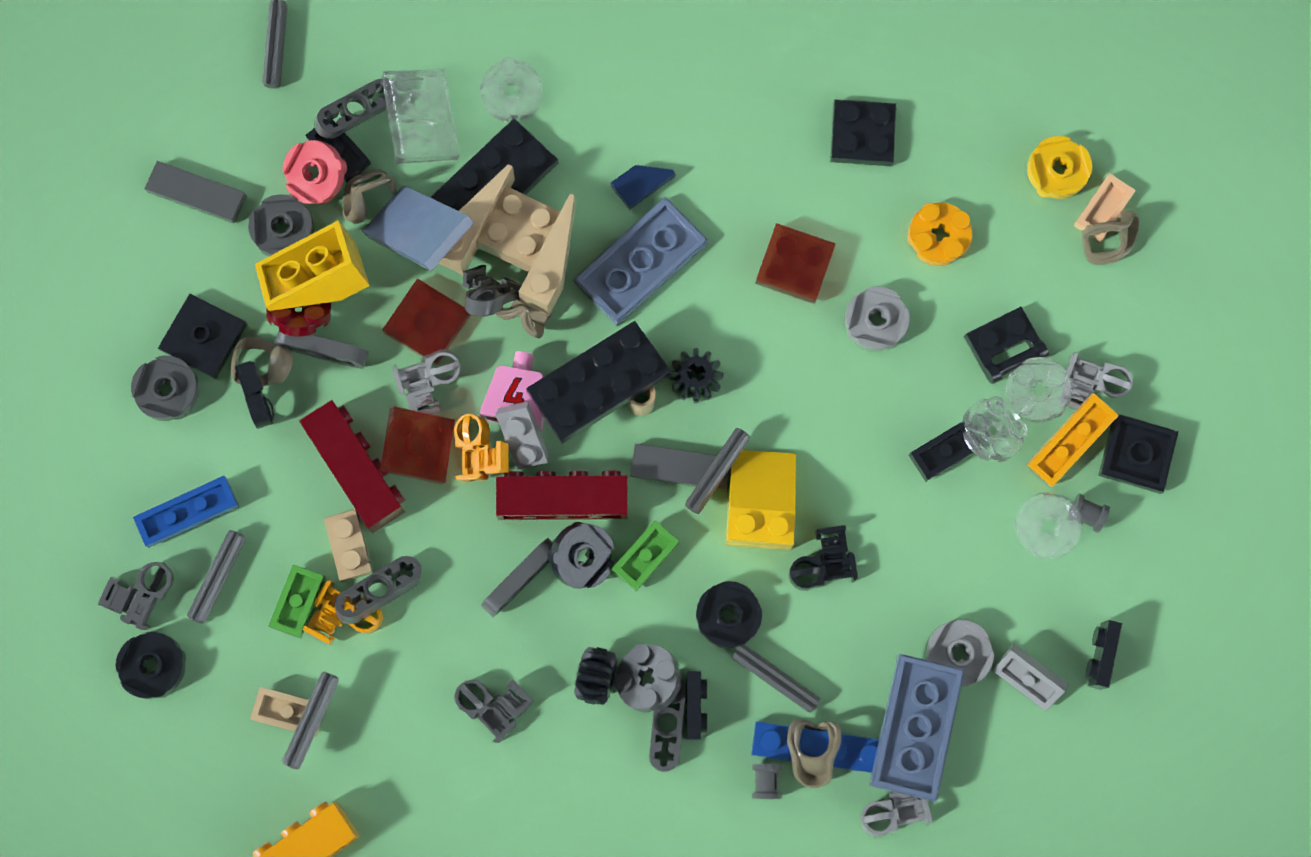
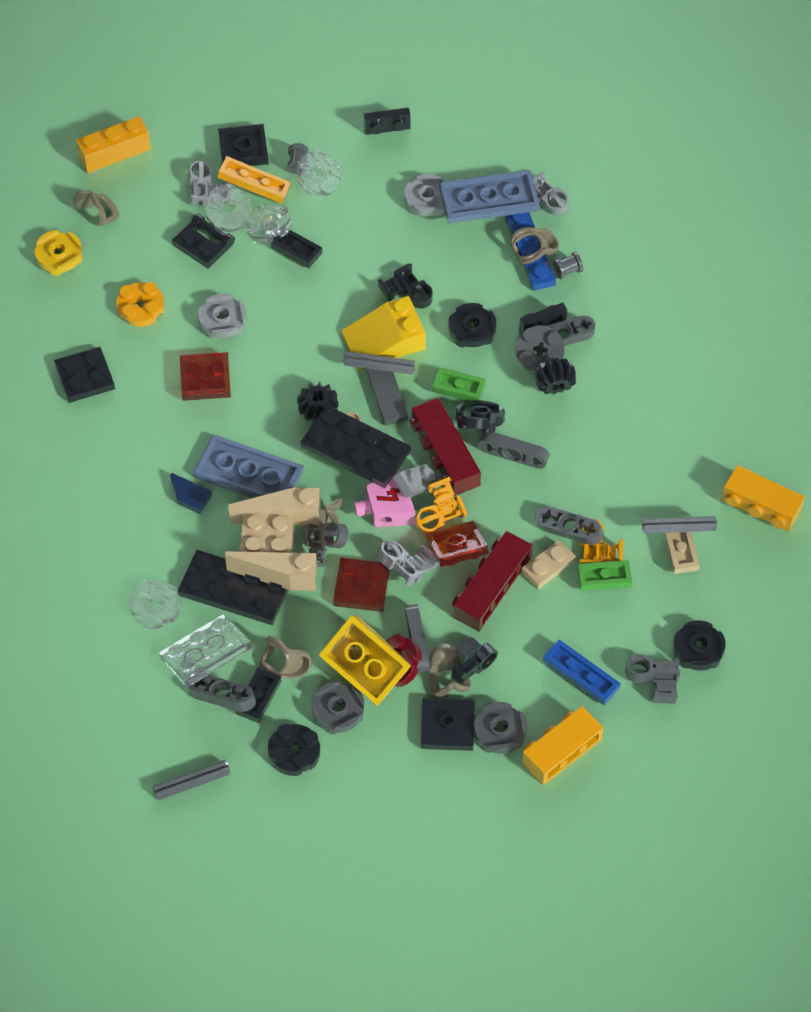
camera: 110 degrees left, 20 degrees down
dark grey tile [144,161,246,224] -> none
dark grey axle [187,530,246,624] -> none
coral plate [283,140,347,204] -> none
sand blue tile [362,185,474,271] -> none
dark grey piece [455,679,534,743] -> none
dark grey axle [732,644,820,713] -> none
light grey plate [992,644,1068,711] -> none
light nougat tile [1073,173,1136,243] -> none
none -> light orange brick [76,116,151,173]
none -> black plate [268,724,321,776]
none -> light orange brick [522,706,604,785]

